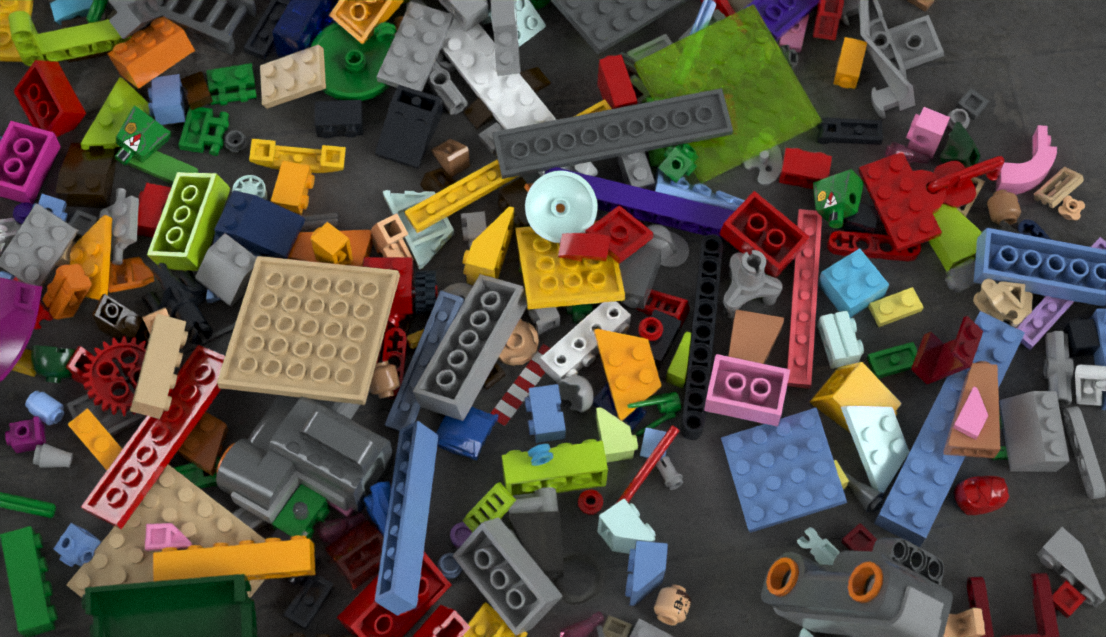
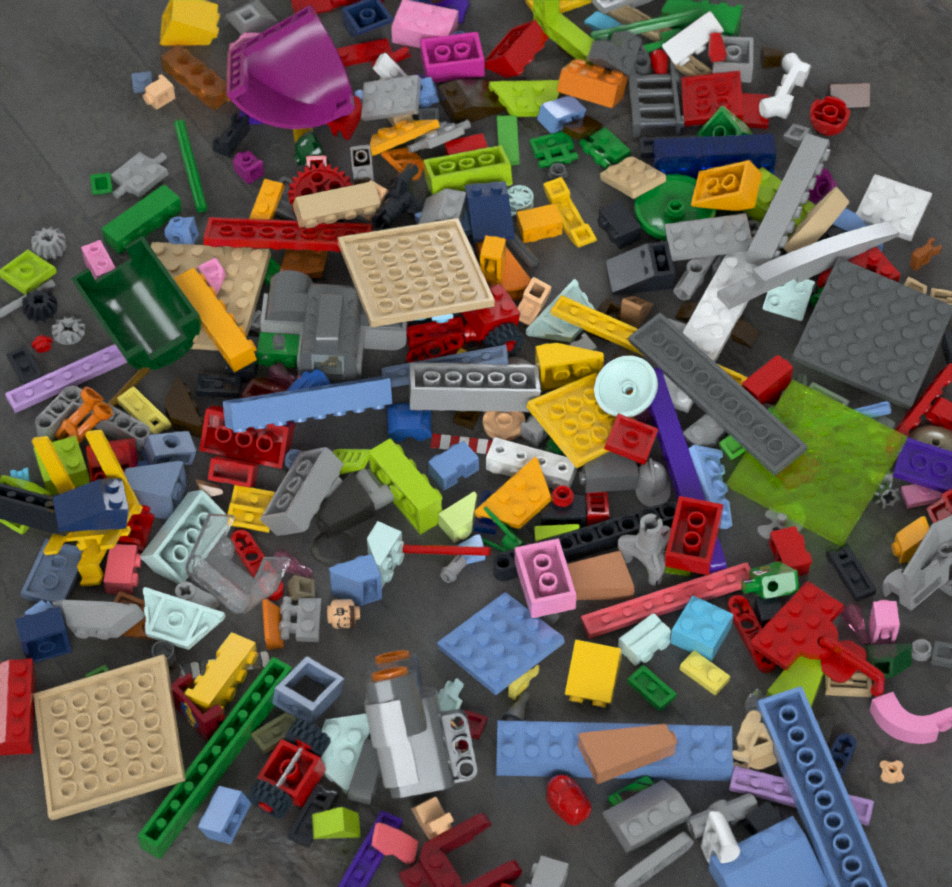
camera: 65 degrees right, 10 degrees down
light blue brick [25,391,64,425] -> none
light grey cone [33,443,73,468] -> none
orange brick [42,264,92,320] -> none
green torso [115,105,171,165] -> none
medium nougat head [369,361,400,399] -> none
green plate [373,22,397,42] -> none
dark azure bush [528,444,553,466] -> none
red slope [558,233,611,262] -> none
light grey hair [558,375,594,413] -> none
red plate [578,490,603,515] -> none
green brick [659,144,699,183] -> none
light aqua wing [841,406,909,493] -> none
dark red panel [911,316,983,385] -> none
bright pink tile [953,387,988,440] -> none
medium nougat head [987,190,1021,226] -> none
tan tile [1034,167,1084,209] -> none

